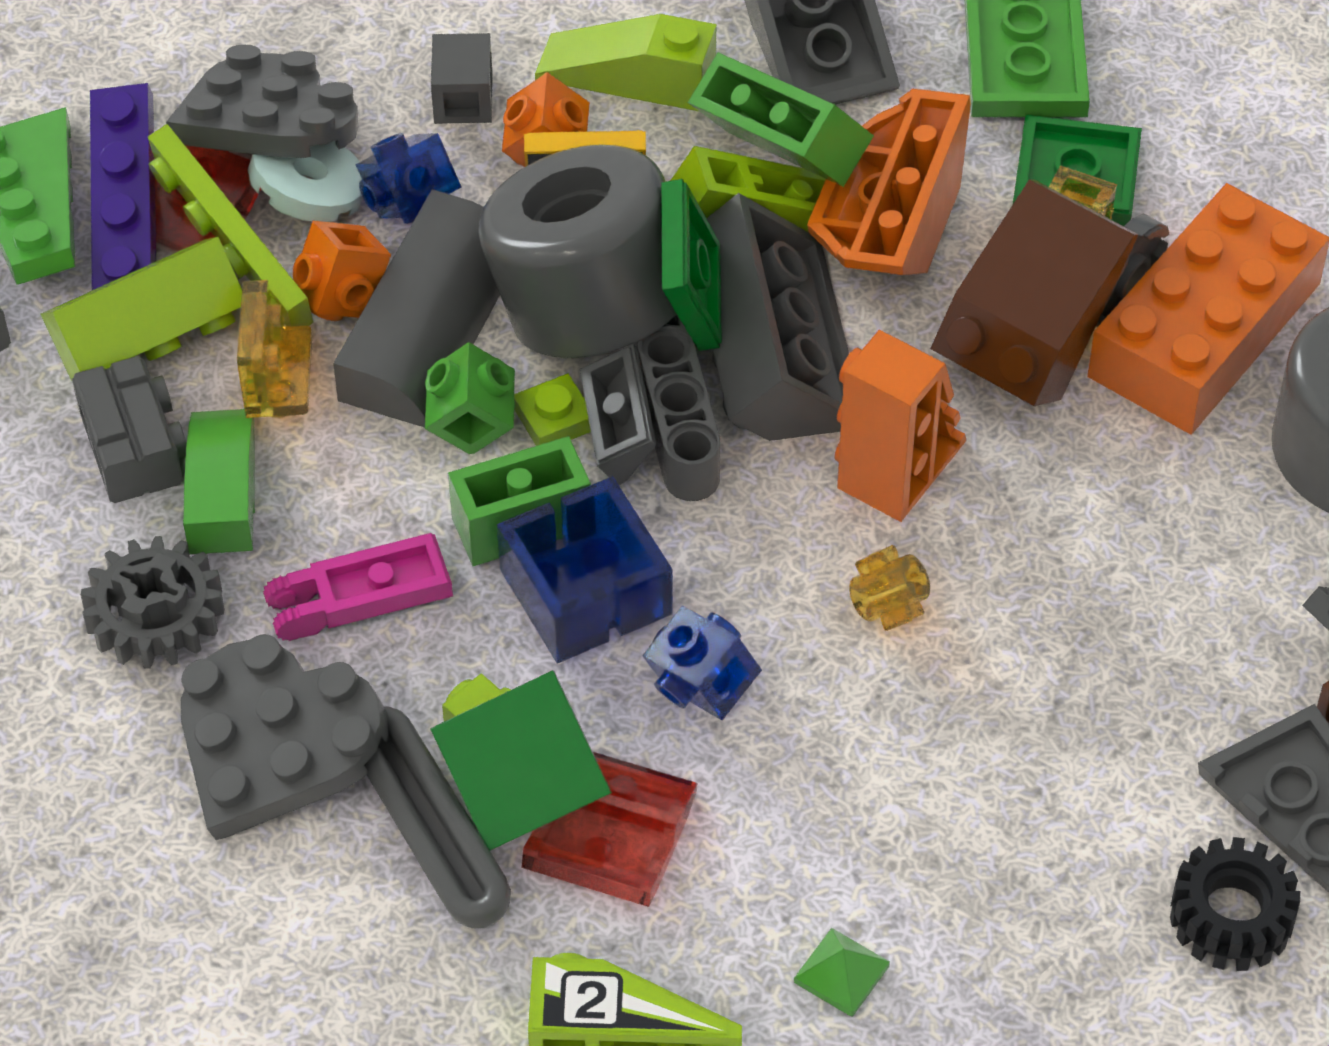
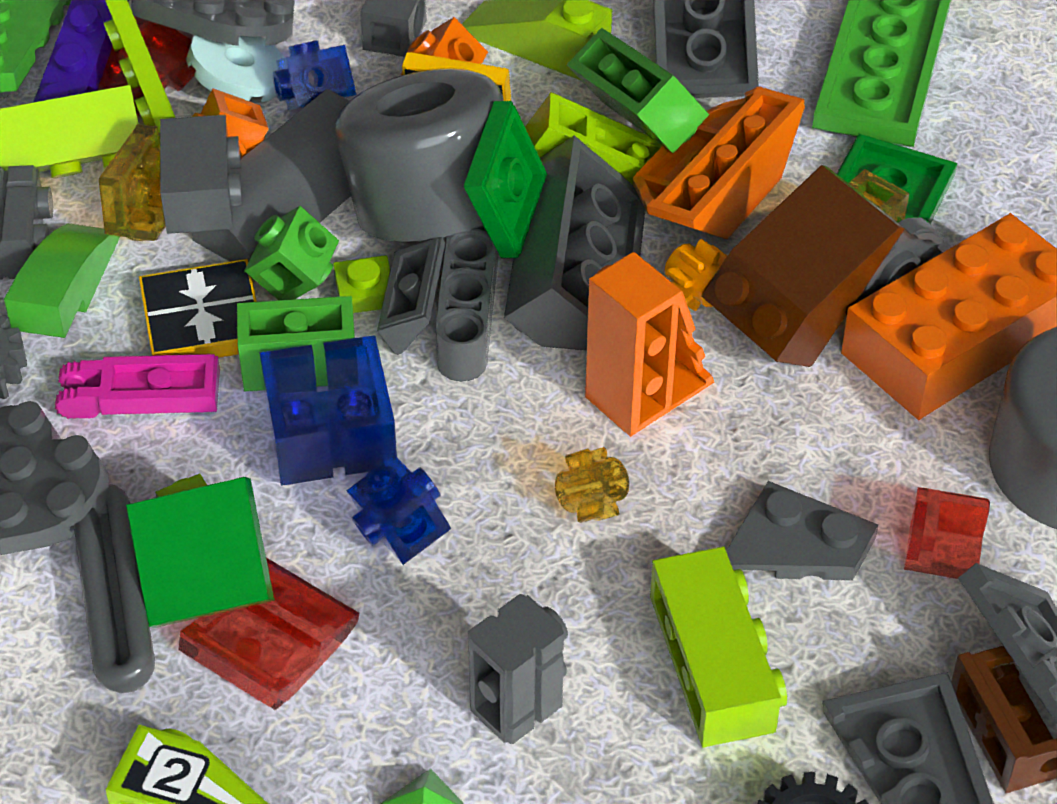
camera: 15 degrees right, 5 degrees down
none -> black tile [139,259,257,358]
none -> dark grey brick [160,115,243,234]
none -> dark grey brick [468,594,568,745]
none -> lime brick [650,546,787,748]
none -> light orange gear [664,239,727,311]
none -> dark grey wing [726,481,878,580]
none -> clear red panel [904,487,990,579]

